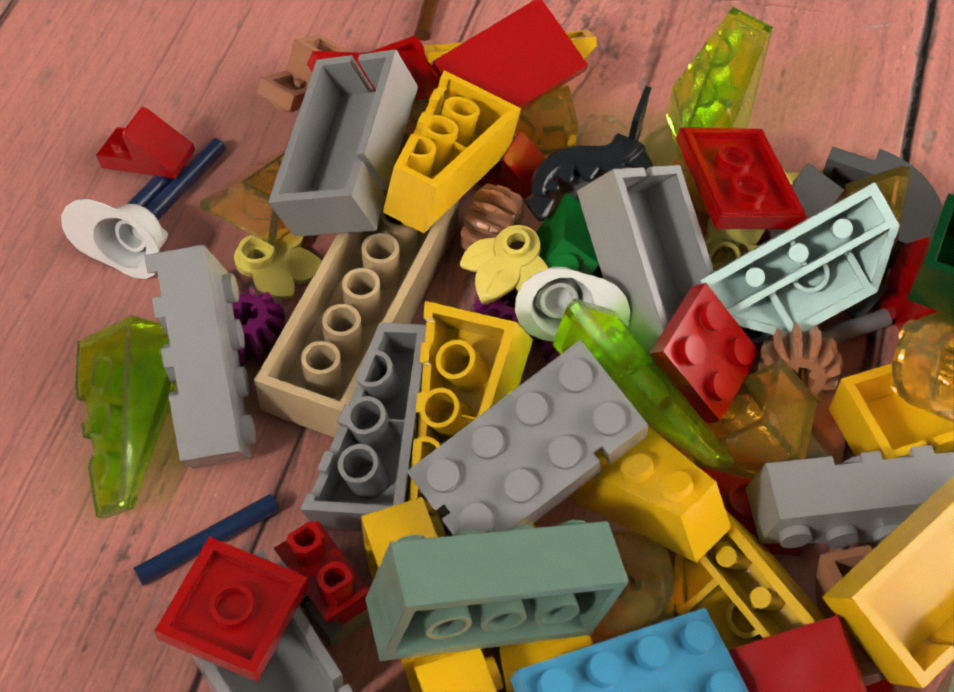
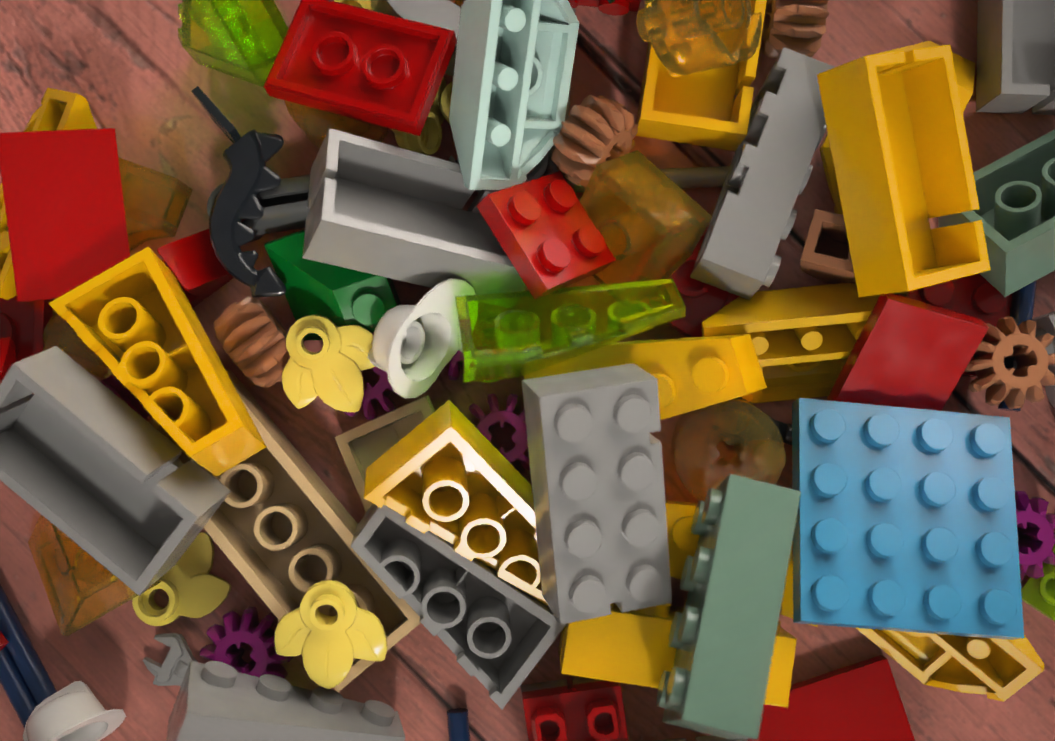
camera: 60 degrees left, 30 degrees up
none -> light yellow plate [274,580,387,689]

